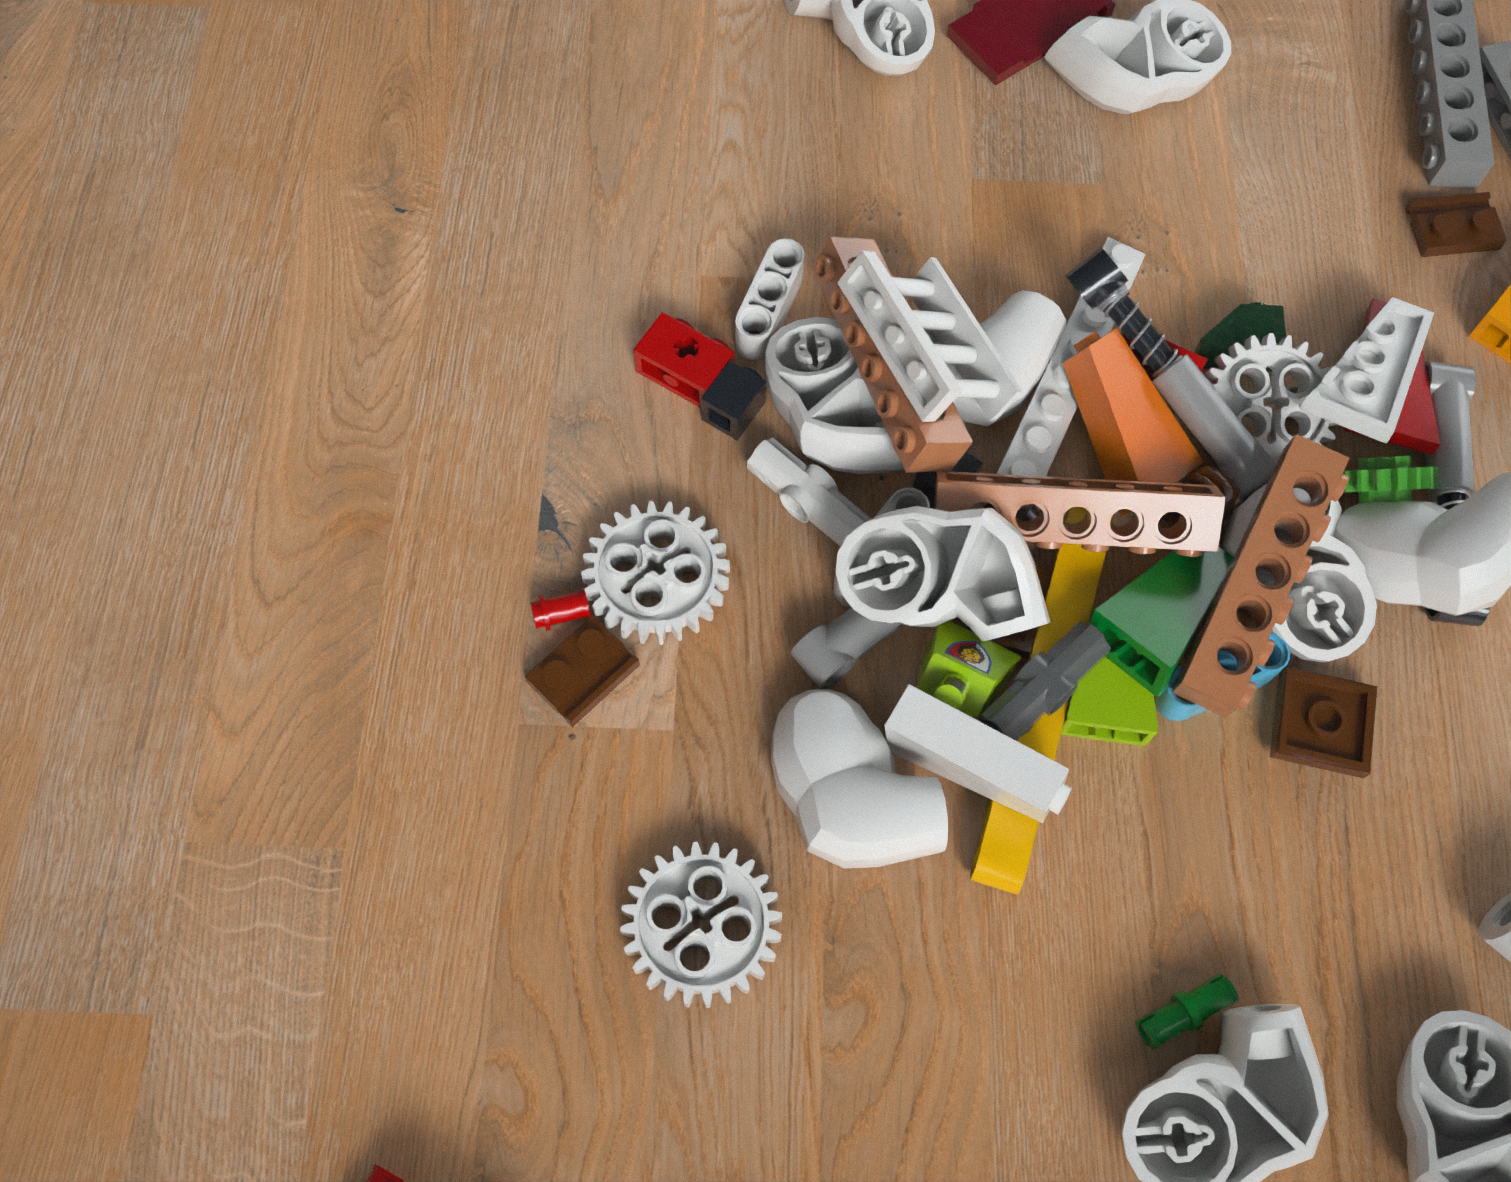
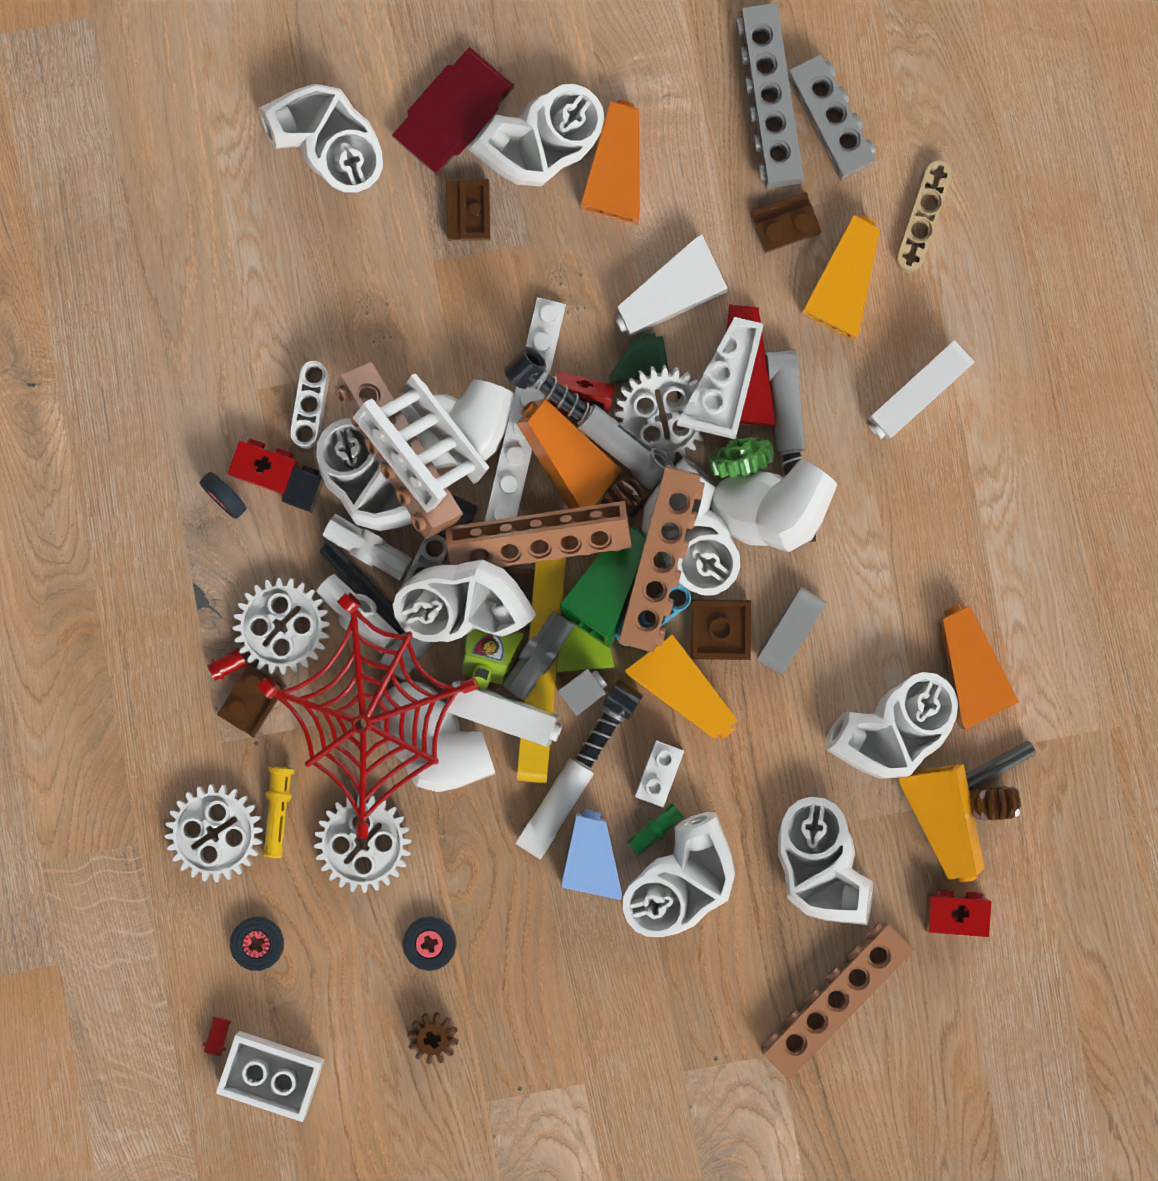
camera: 10 degrees left, 20 degrees up
none -> white gear [165,784,264,882]
none -> black bush [199,472,247,519]
none -> black bush [230,917,284,971]
none -> red animal [256,593,479,838]
none -> yellow pin [263,766,295,858]
none -> white piece [316,574,398,654]
none -> black axle [320,541,404,634]
none -> black bush [403,916,457,971]
none -> reddish brown plate [446,179,491,241]
none -> piece [515,679,643,860]
none -> light grey brick [558,669,607,716]
none -> light blue slope [561,809,622,900]
none -> orange slope [581,100,640,225]
none -> white slope [615,235,727,337]
none -> light orange slope [624,634,738,740]
none -> white brick [634,740,684,807]
none -> light grey beam [756,587,826,676]

